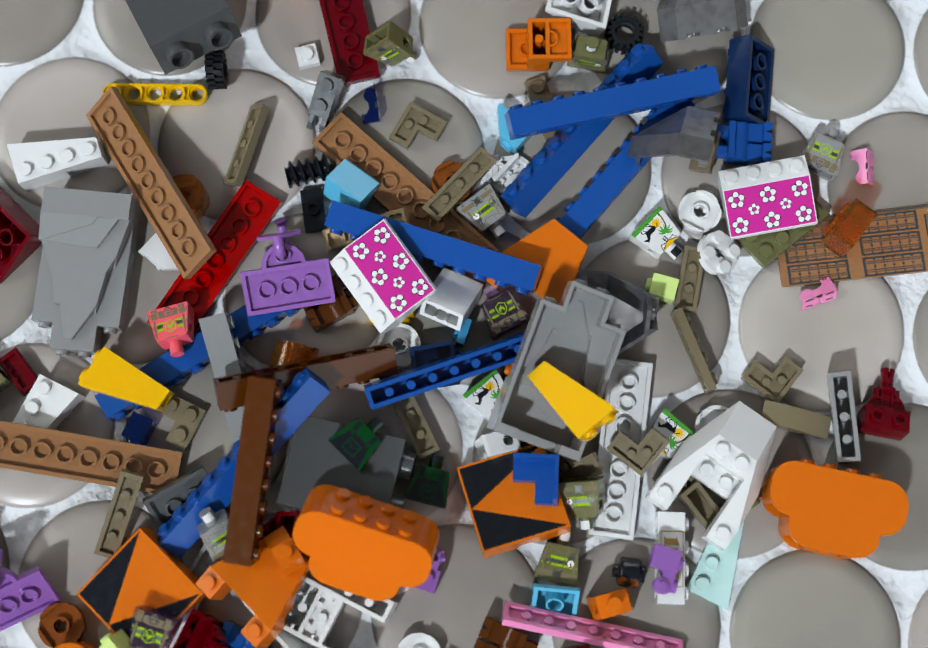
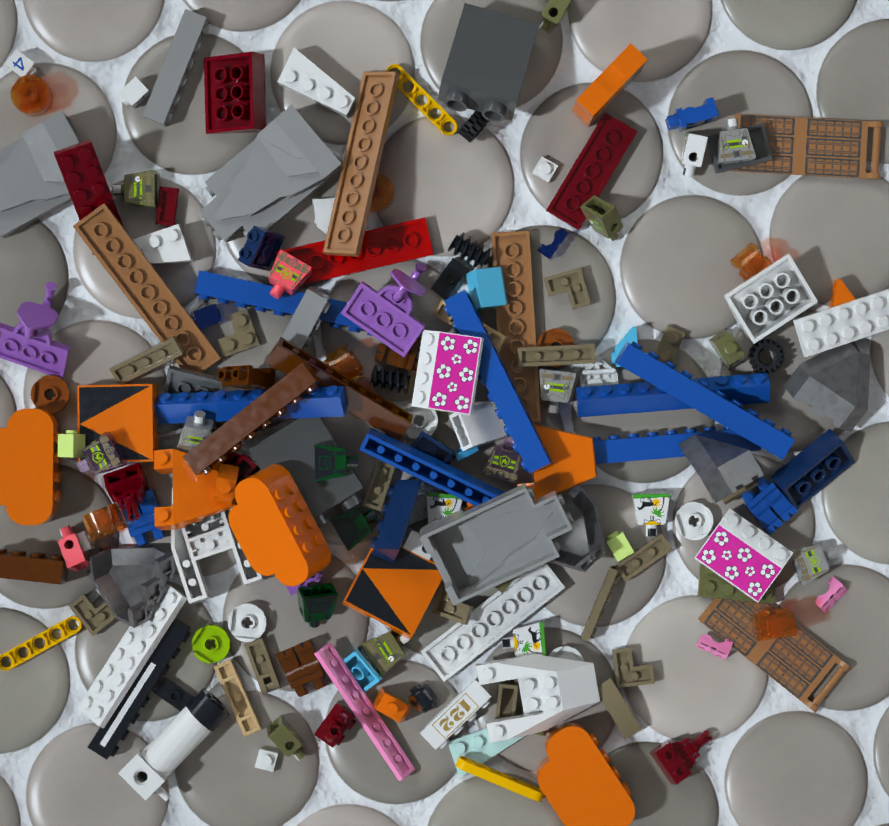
camera: 45 degrees right, 10 degrees up
yellow slope [77,347,175,412] -> none
dark tan plate [224,104,269,186] -> none
dark grey hinge [307,70,346,133] -> none
orange bracket [505,18,572,72] -> none
blue panel [513,453,559,506] -> none
yellow slope [527,361,619,442] -> none
olive torso [558,476,605,530] -> none
dark tan plate [606,427,670,476] -> none
medium lavender brick [647,544,684,594] -> none
white plate [697,230,740,275] -> none
light grey brick [827,371,861,464] -> none
none -> reddish brown hips [217,365,276,389]
none -> dark blue plate [238,226,285,271]
none -> dark green torso [297,583,338,628]
none -> black piece [370,365,411,394]
none -> dark blue slope [370,480,422,562]
none -> yellow beam [455,756,544,802]

